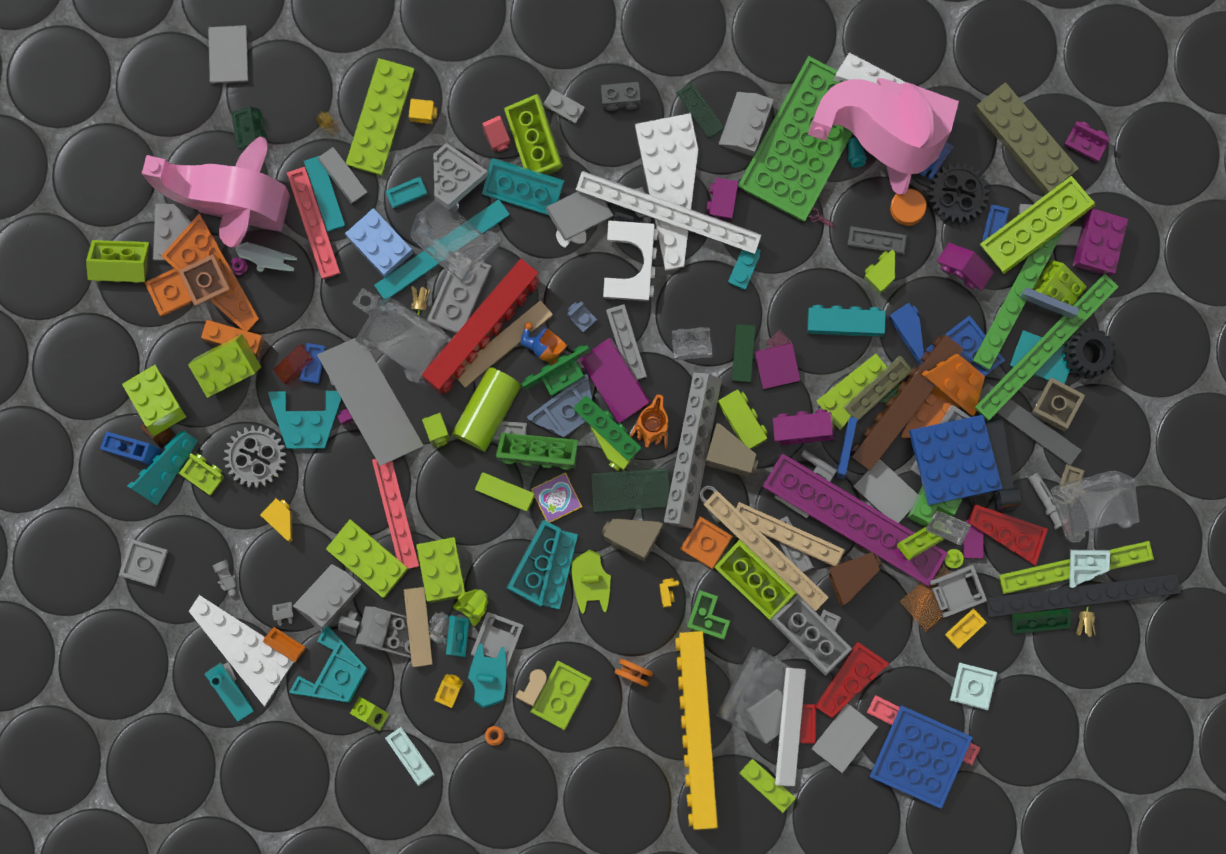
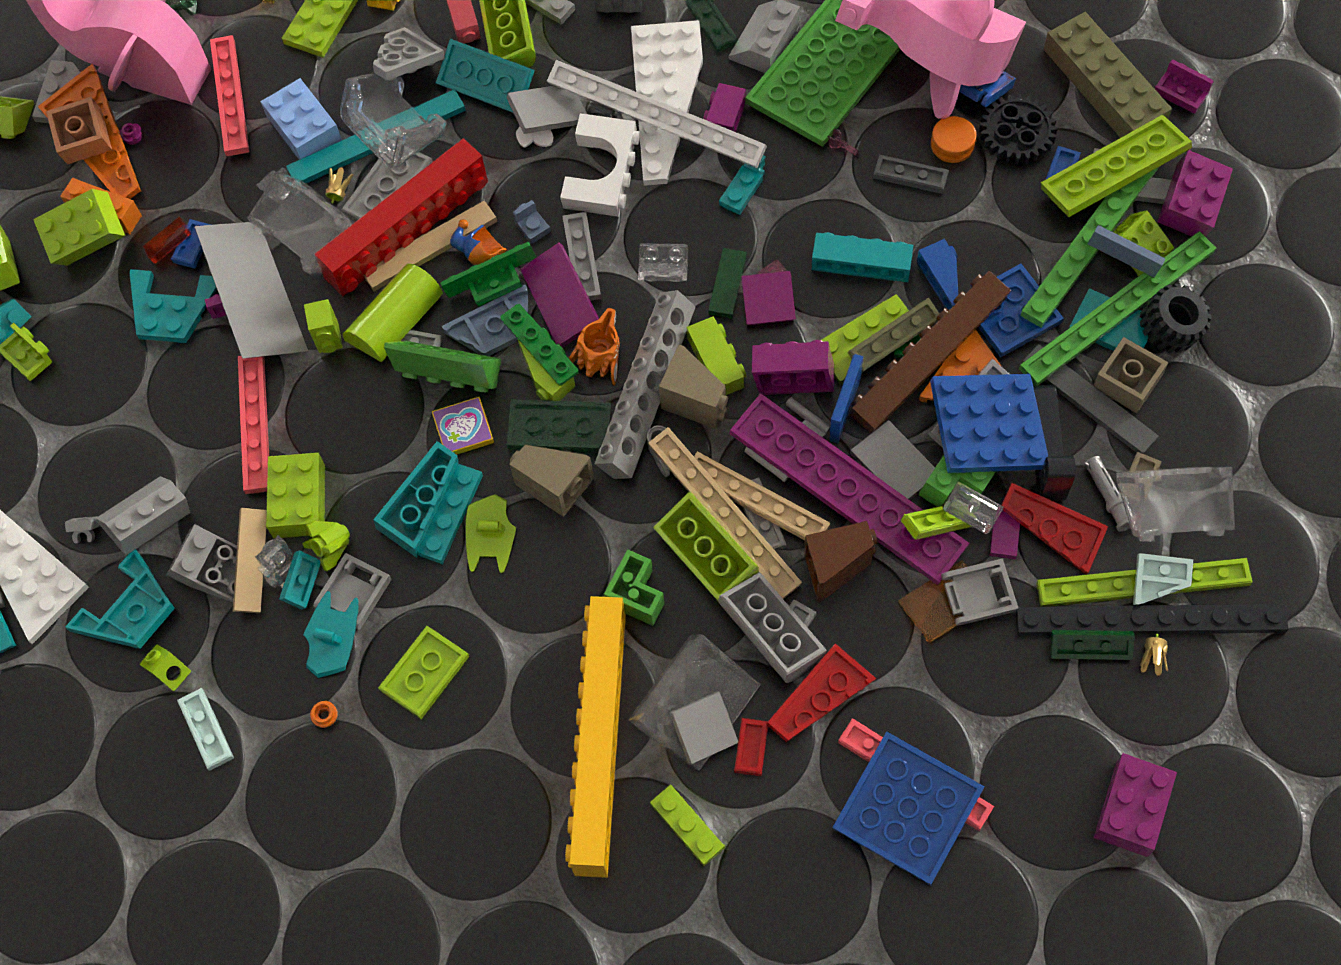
camera: 10 degrees right, 15 degrees down
orange tile [145,268,193,317] -> none
light grey piece [212,560,236,597] -> none
light grey gear [224,426,287,488] -> none
light aqua shield [235,242,297,272] -> none
yellow slope [260,499,292,543] -> none
orange tile [263,627,306,662] -> none
teal tile [304,155,346,232] -> none
light grey tile [318,147,367,204] -> none
lime plate [326,519,409,598] -> none
light grey tile [338,611,360,636] -> none
teal tile [385,177,428,209] -> none
yellow bracket [434,674,464,708] -> none
lime tile [475,472,535,512] -> none
tan leg [516,669,547,707] -> none
orange head [614,658,653,687] -> none
yellow bracket [659,578,679,609] -> none
orange tile [680,516,733,570] -> none
white tile [775,668,806,786] -> none
light grey tile [811,703,878,773] -> none
teal cone [848,138,867,167] -> none
lime slope [864,249,895,295] -> none
orange wing [922,353,985,416] -> none
magenta brick [937,243,994,291] -> none
lime tile [944,549,964,569] -> none
yellow plate [945,608,987,649] -> none
light aqua tile [950,663,997,710] -> none
none -> magenta brick [1094,753,1177,857]

